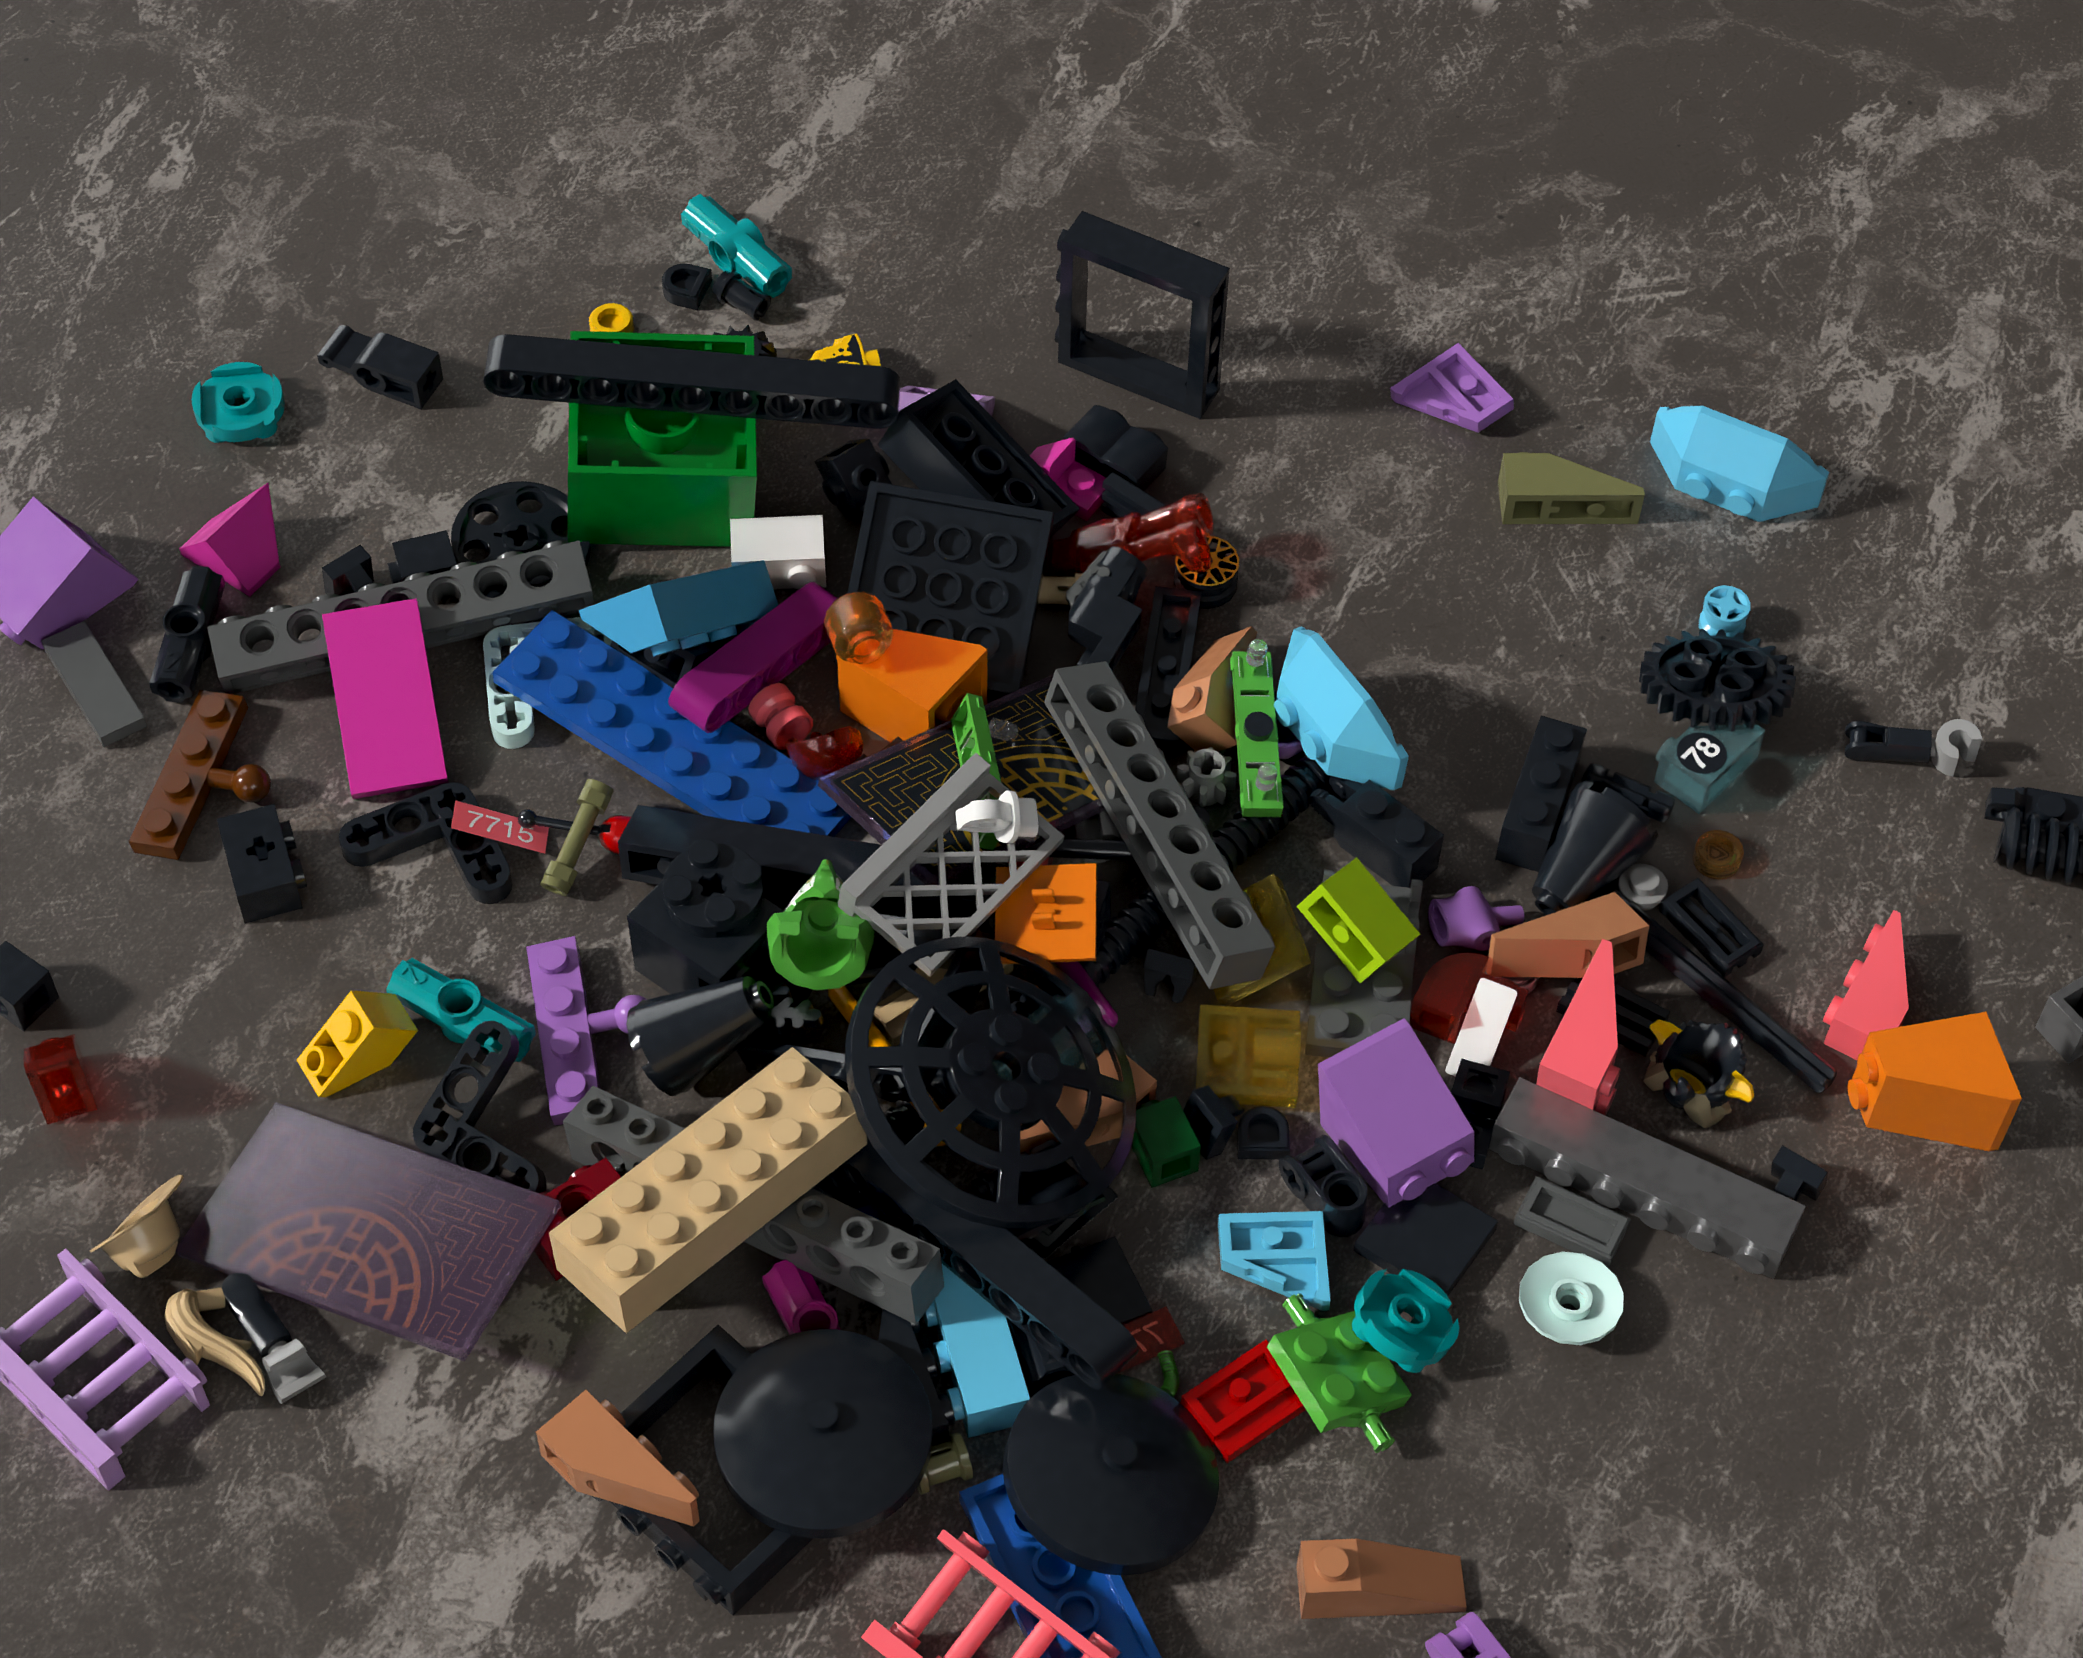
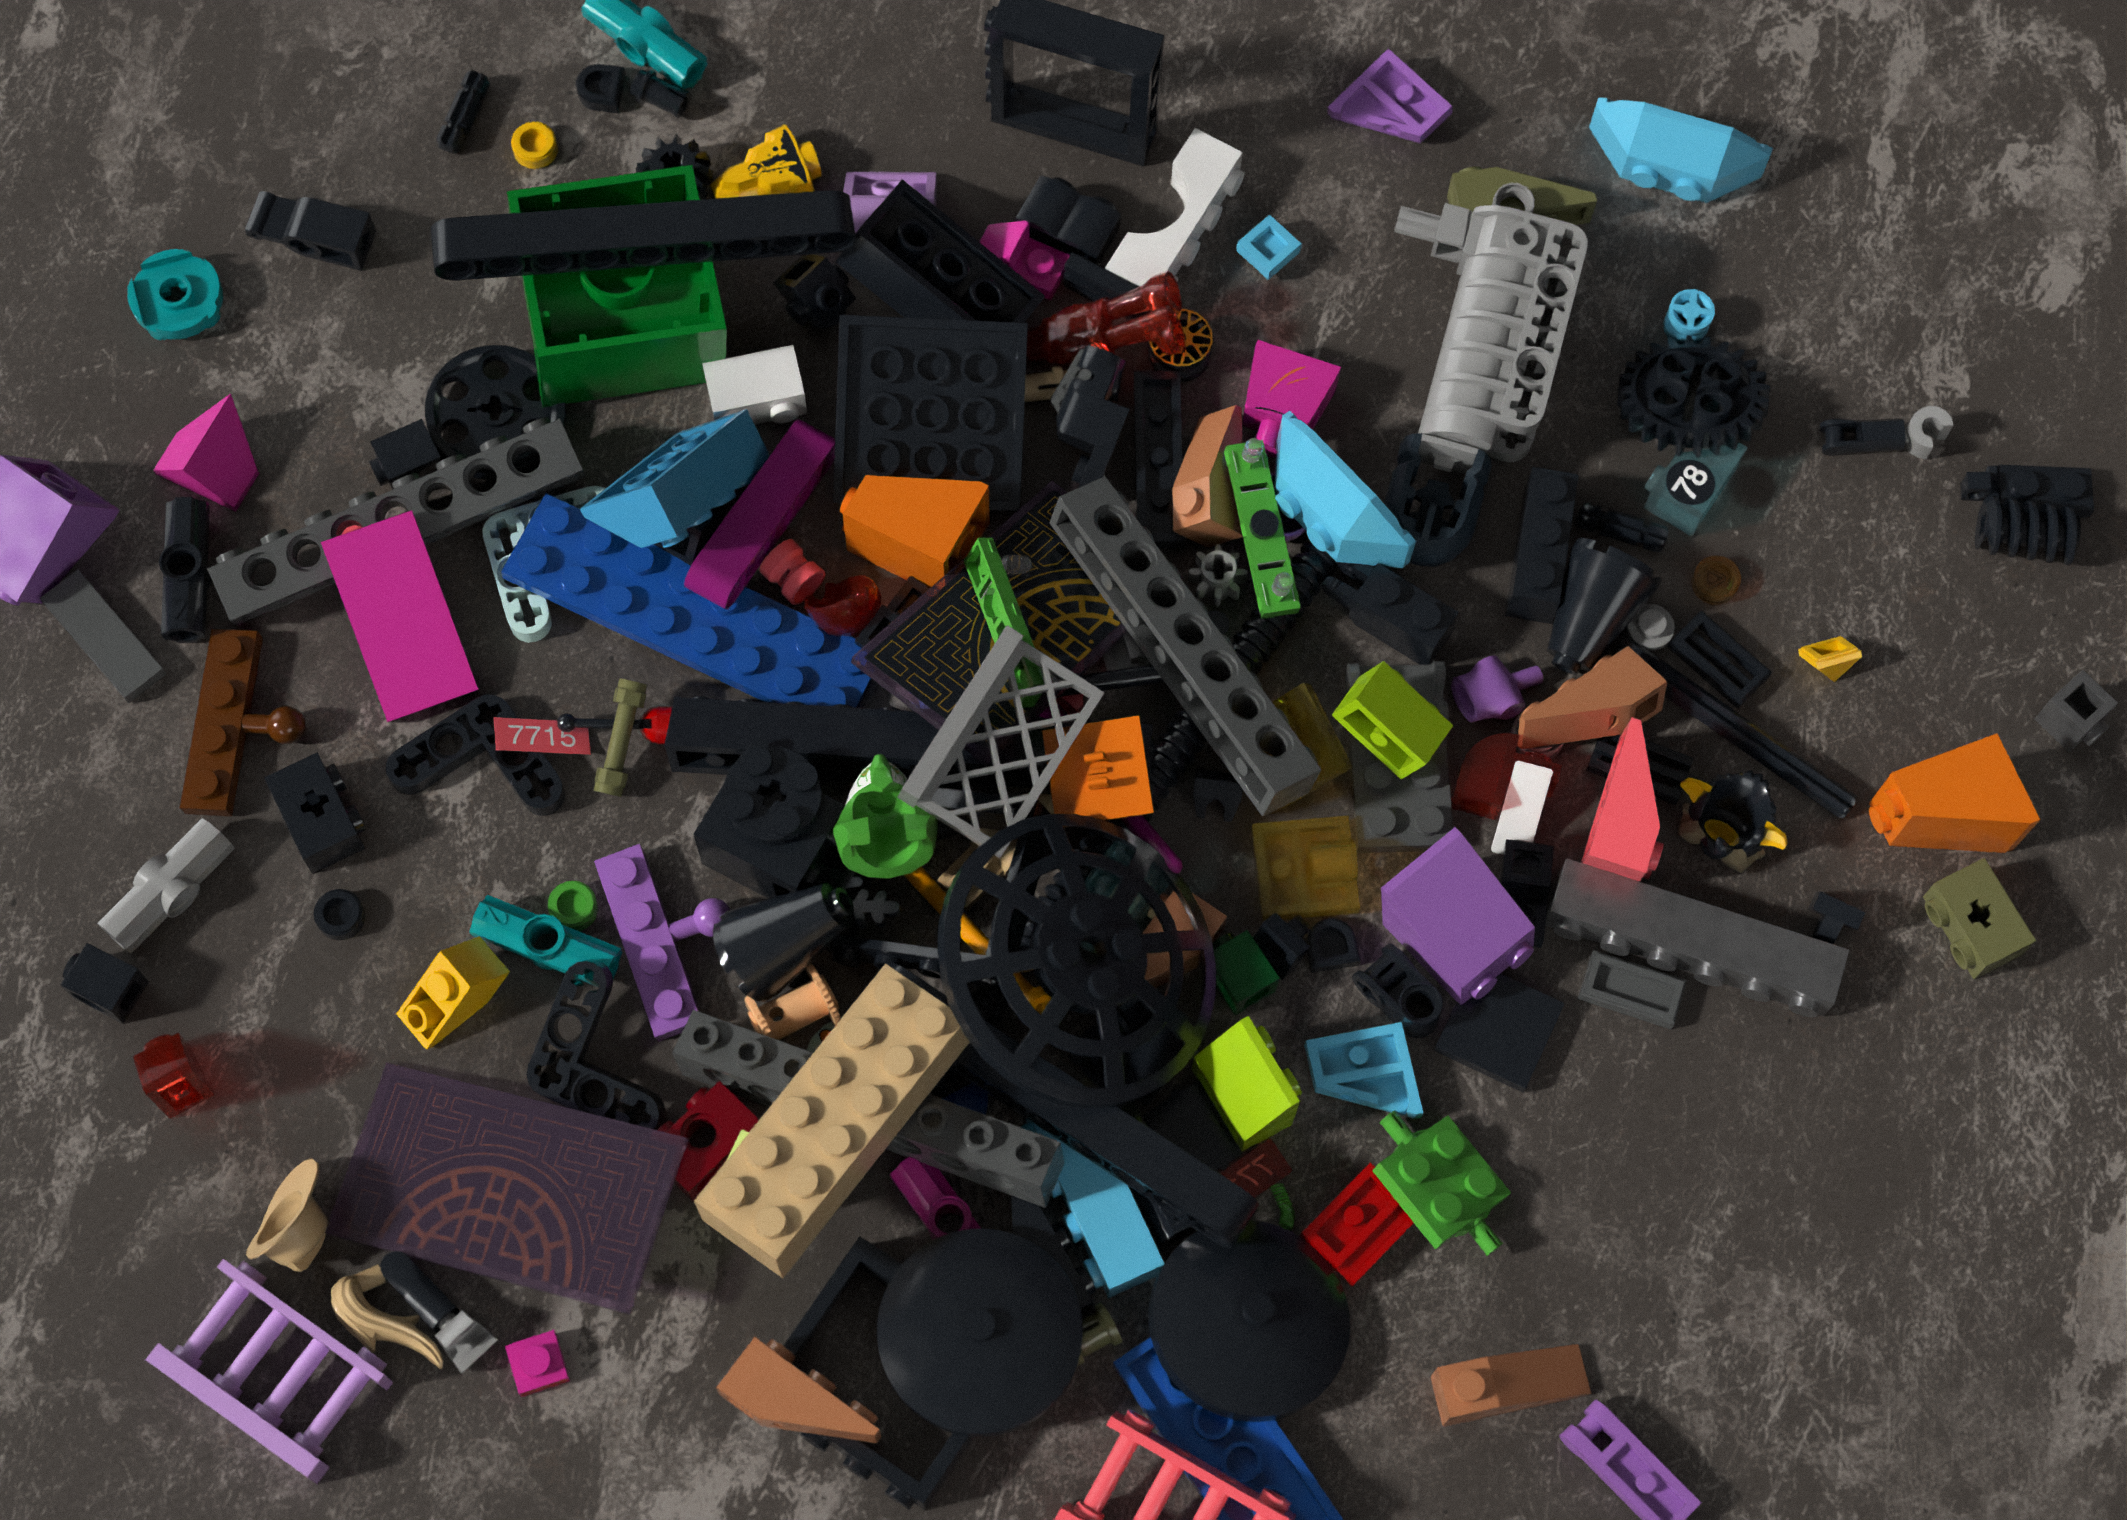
camera: 10 degrees left, 15 degrees up
black tile [322,544,374,596] -> none
clear orange head [824,592,894,664] -> none
white piece [955,791,1038,843] -> none
teal plate [1352,1269,1459,1373] -> none
light aqua dish [1519,1251,1624,1345] -> none
coral slope [1822,910,1909,1060] -> none
none -> light grey piece [97,818,235,954]
none -> black tile [314,889,365,940]
none -> black axle [436,70,490,154]
none -> dark pink plate [505,1330,570,1397]
none -> bright green tile [548,881,598,931]
none -> light nougat hose [744,964,841,1040]
none -> white arch [1105,128,1245,313]
none -> lime slope [1192,1016,1302,1151]
none -> medium azure plate [1236,214,1302,280]
none -> dark pink torso [1242,340,1341,457]
none -> light grey piece [1384,183,1588,567]
none -> yellow slope [1798,636,1862,682]
none -> olive brick [1923,858,2036,980]

